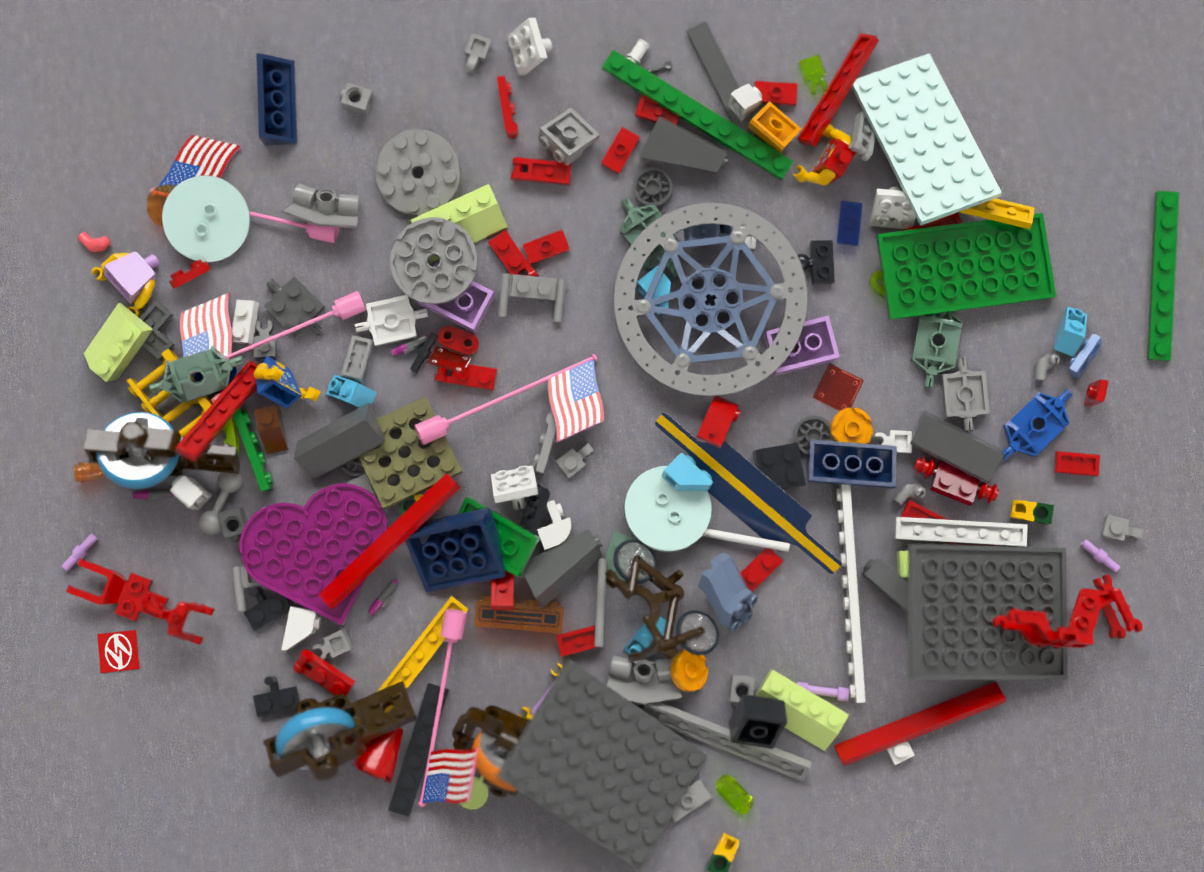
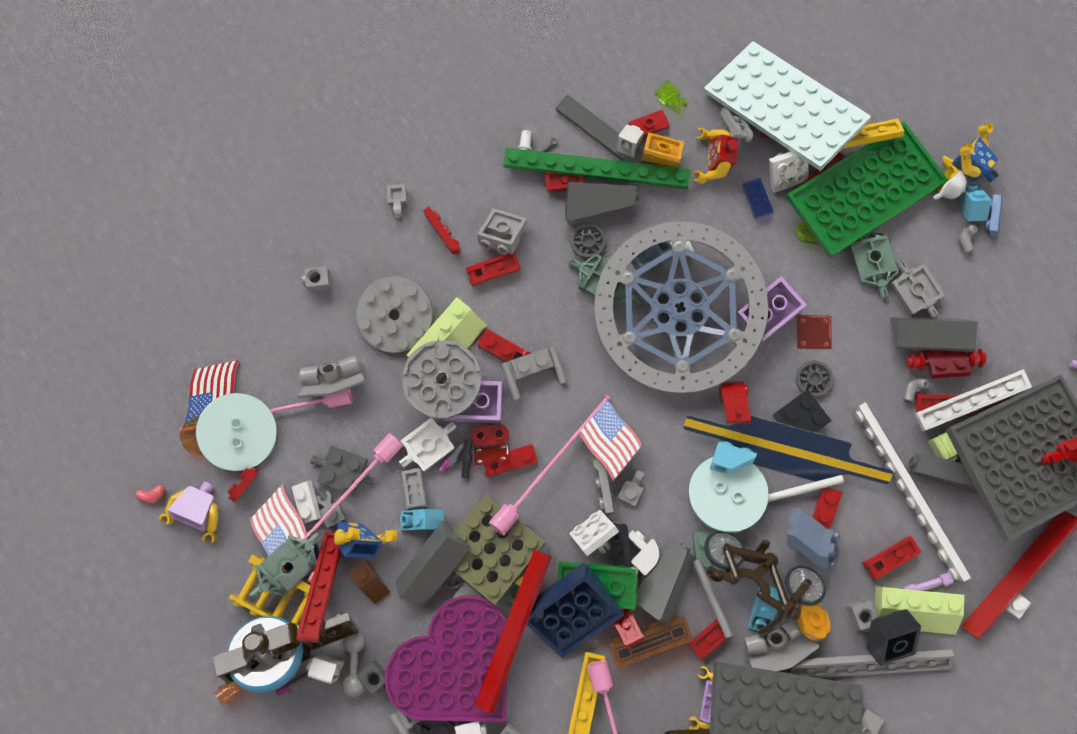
camera: 20 degrees left, 5 degrees down
yellowish green slope [84,303,153,382] -> none
dark grey plate [140,300,175,361] -> none
lime plate [222,416,241,454] -> none
green plate [233,408,274,493] -> none
dark blue slope [256,53,297,146] -> none
piece [368,579,398,615] -> none
white plate [507,18,552,75] -> none
red plate [522,230,570,265] -> none
red plate [601,127,640,175] -> none
medium azure slope [637,266,671,318] -> none
clear neon green plate [715,774,754,815] -> none
red tile [797,33,879,147] -> none
black plate [797,240,835,284] -> none
dark blue slope [806,439,897,489] -> none
light orange tile [830,407,873,444] -> none
white plate [874,430,912,453] -> none
blue plate [1002,389,1073,461] -> none
leg [1010,500,1054,525] -> none
red plate [1054,451,1100,477] -> none
red plate [1084,379,1109,407] -> none
green plate [1147,191,1179,362] -> none
none -> red plate [862,535,922,580]
none -> white hair [933,156,967,200]
none -> torso [952,123,999,183]

